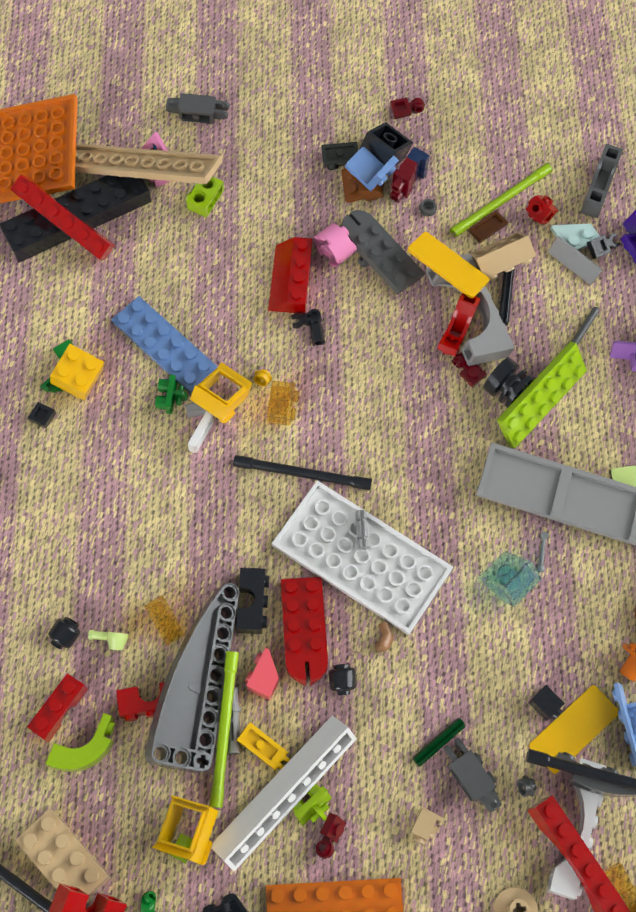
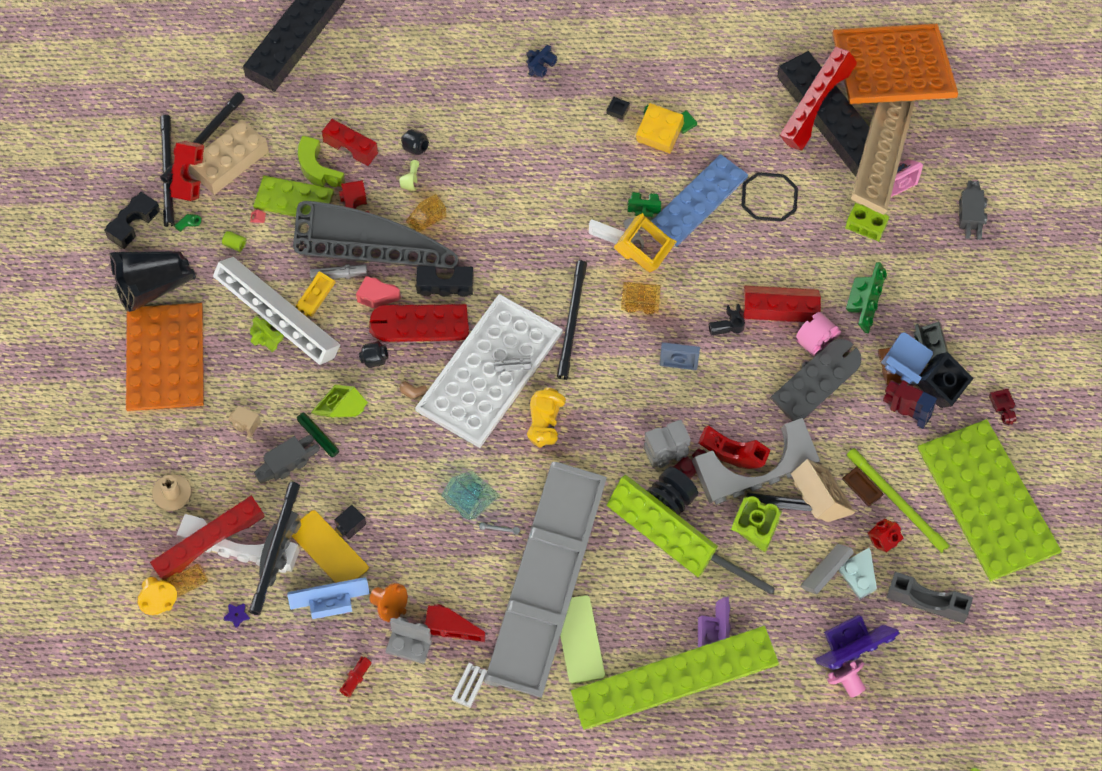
camera: 90 degrees right, 5 degrees down
yellow piece [152,795,218,865] -> none
lime piece [209,651,239,808] -> none
yellow plate [253,369,272,387] -> none
dark red plate [316,812,346,859] -> none
yellow piece [407,232,490,299] -> none
dark grey plate [419,199,437,216] -> none
dark grey plate [517,775,537,797] -> none
plate [586,233,620,259] -> none
none -> coral piece [250,209,266,223]
none -> lime plate [253,175,334,217]
none -> lime slope [311,385,368,417]
none -> yellow animal [527,388,566,448]
none -> light grey brick [644,419,691,468]
none -> sand blue plate [659,342,700,370]
none -> lime piece [731,496,782,552]
none -> black piece [741,172,798,222]
none -> green bracket [846,262,887,334]
none -> lime plate [917,419,1061,582]

